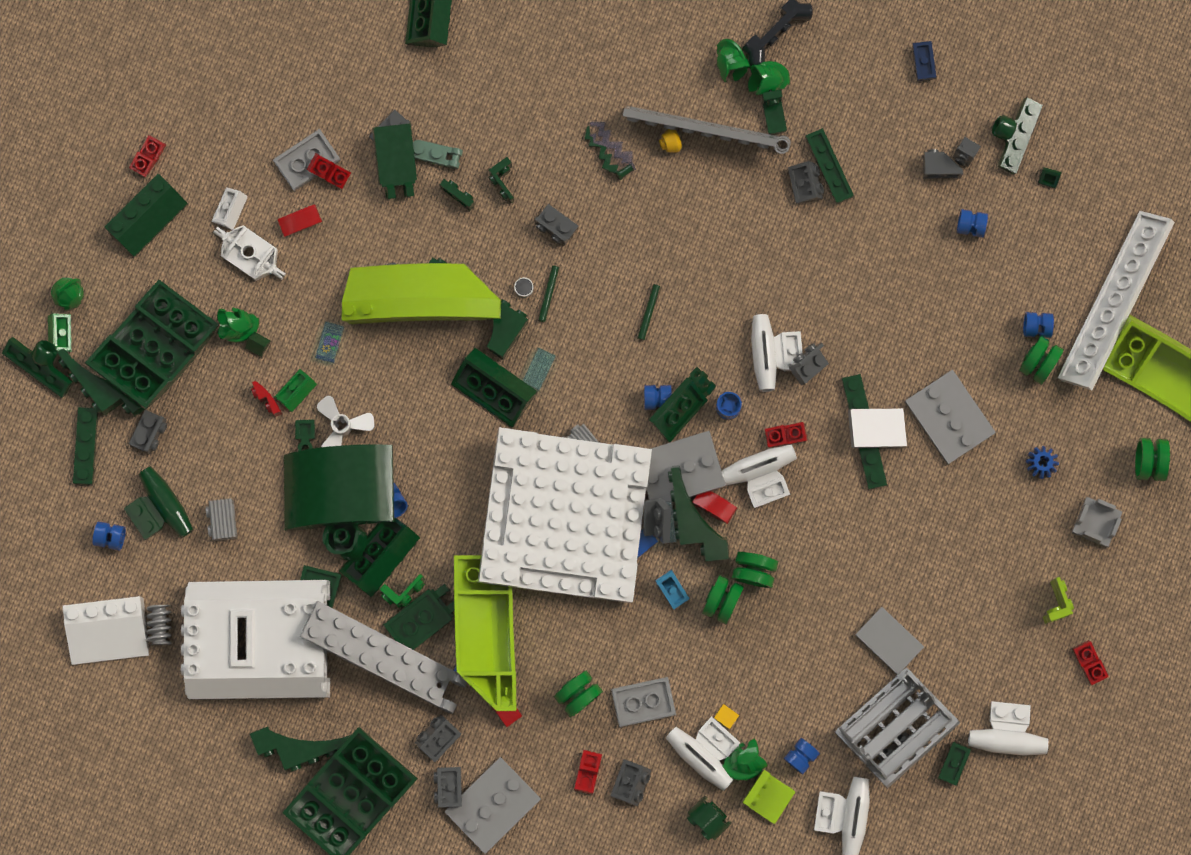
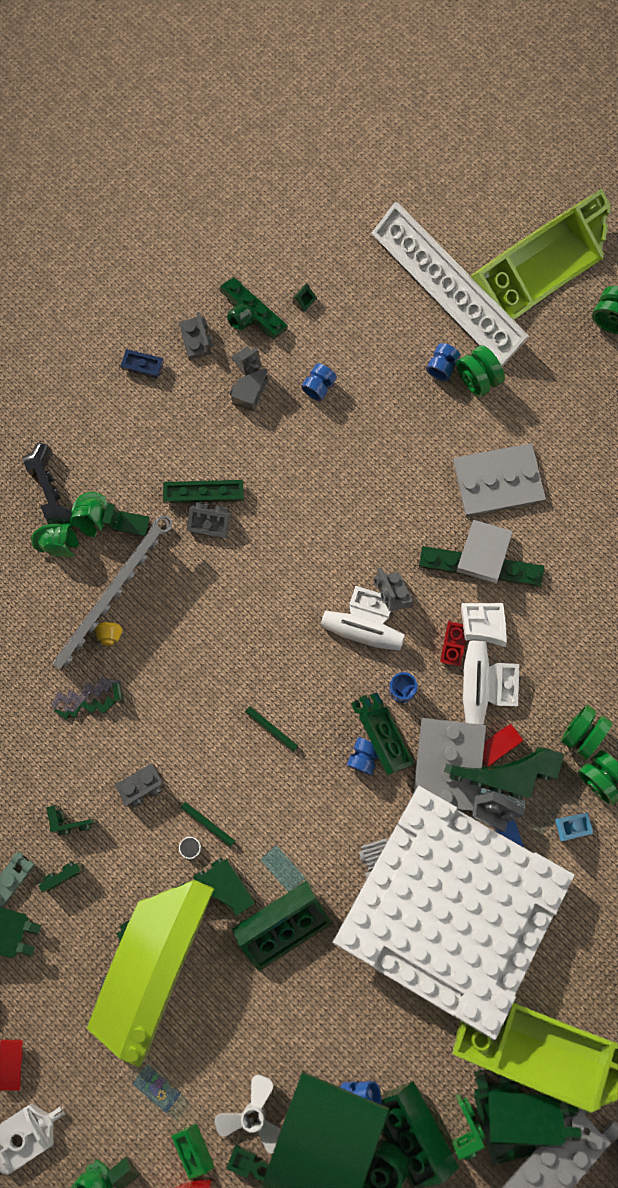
camera: 60 degrees left, 5 degrees down
blue gear [1026,446,1059,479] -> none
none -> dark grey bracket [179,312,213,360]
none -> white plate [461,603,507,647]
none -> dark green tile [488,1092,582,1148]

